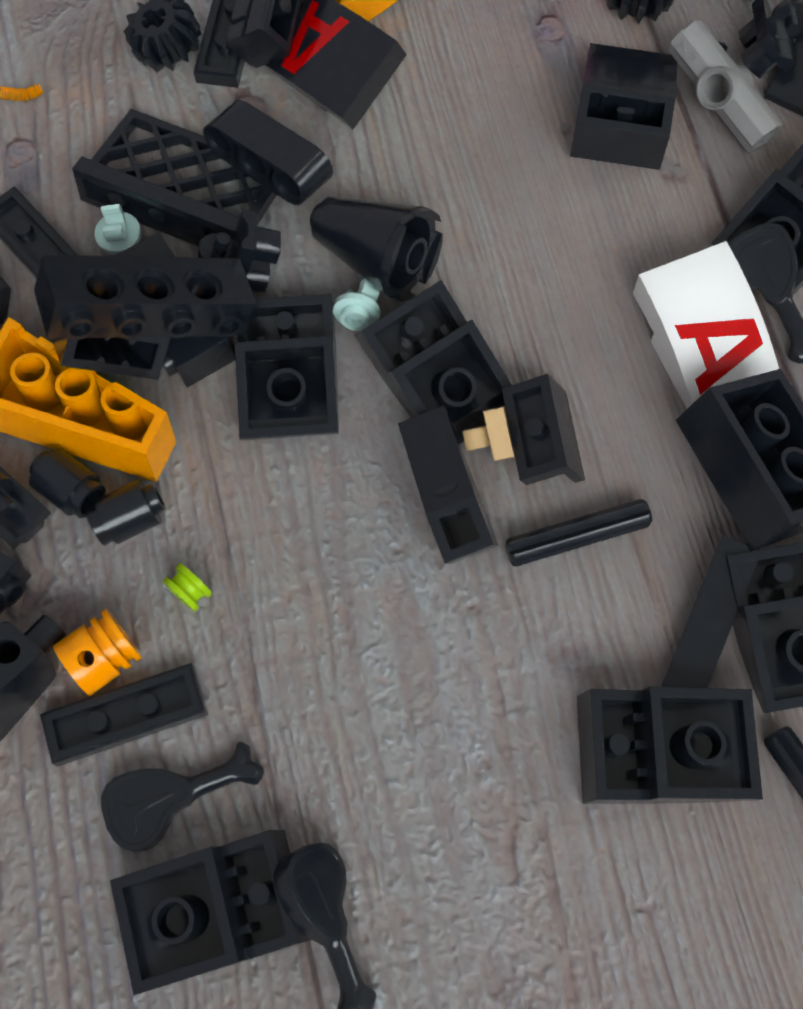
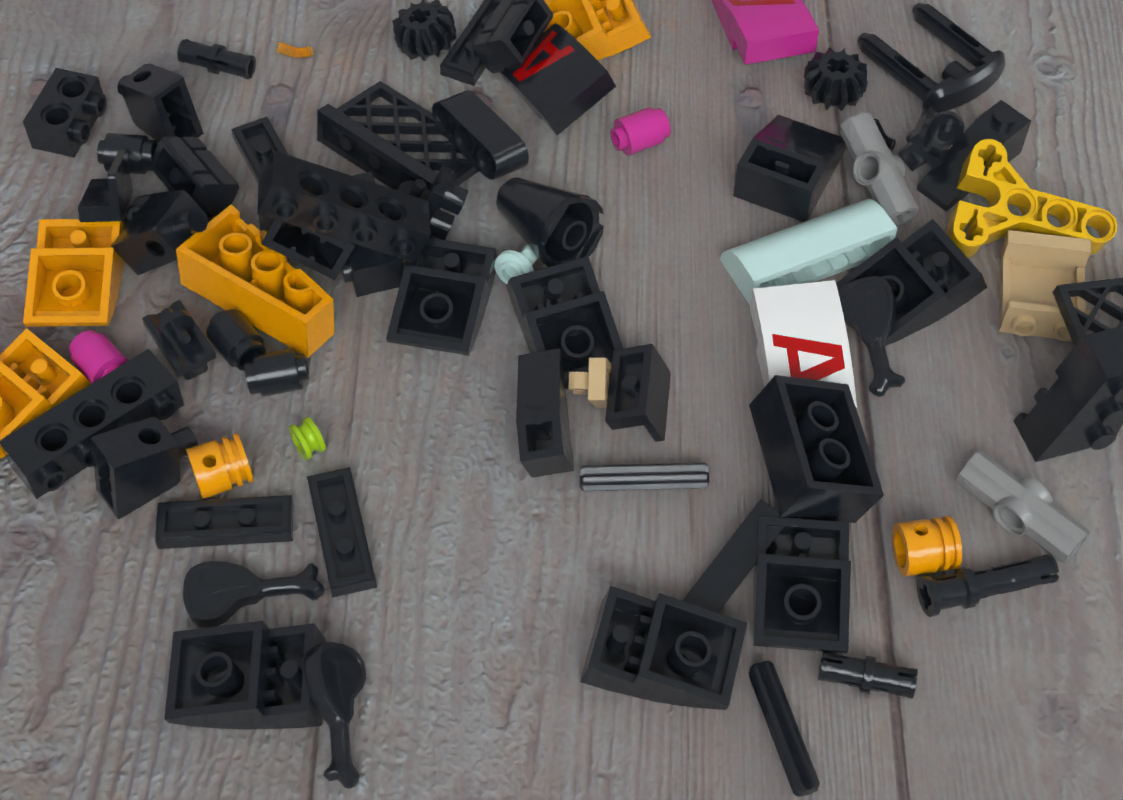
camera: 10 degrees right, 15 degrees down
light aqua plate [95,204,142,255] -> none
none -> black tile [307,467,377,598]
none -> dark pink brick [610,107,671,156]
none -> light aqua brick [720,199,897,305]

